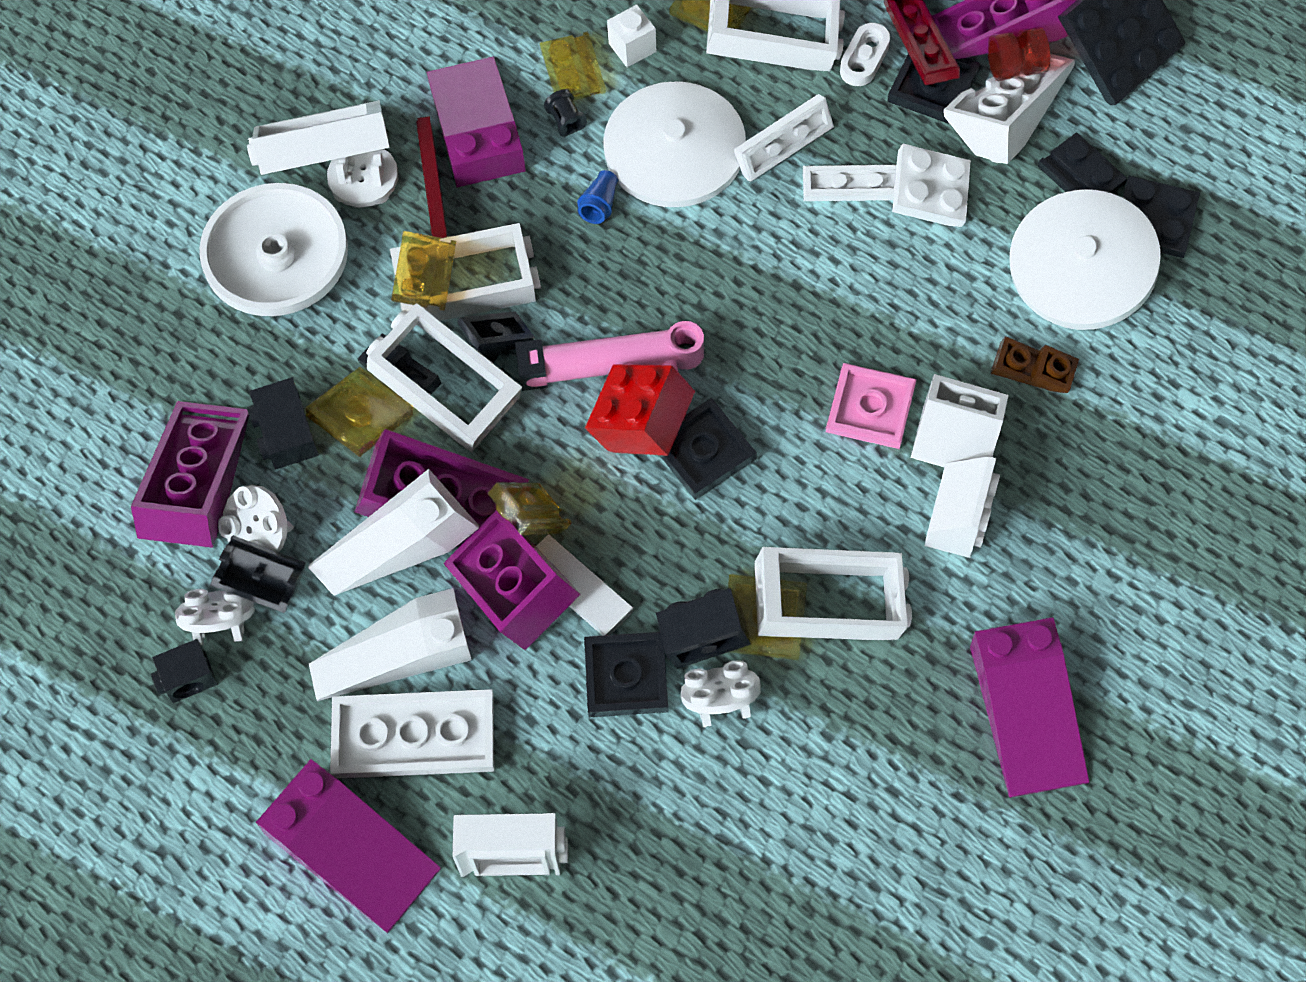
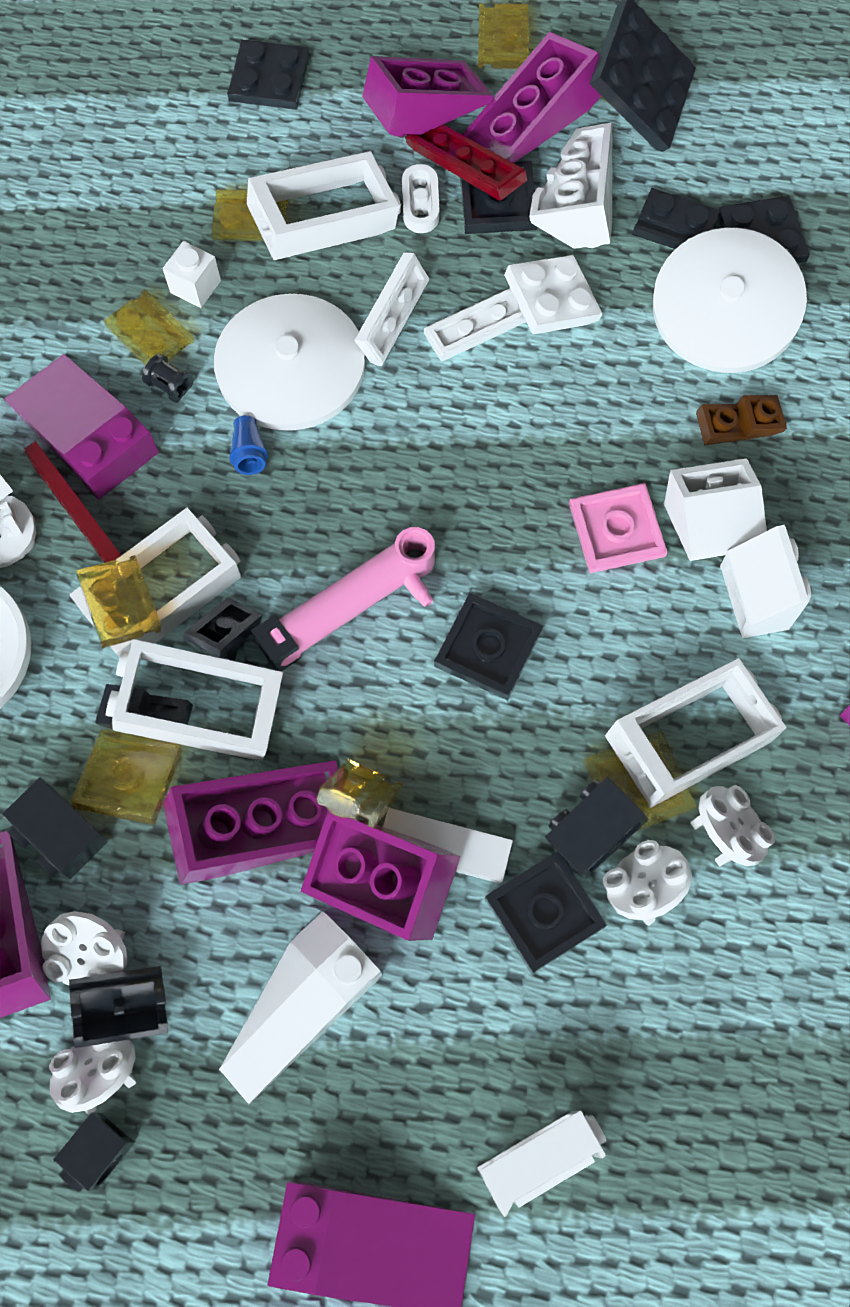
camera: 30 degrees left, 5 degrees up
white wedge [308,469,479,596] -> none
white plate [330,689,494,779] -> none
red brick [585,364,695,456] -> none
clear red wheel [988,26,1050,82] -> none
none -> white plate [690,785,775,867]

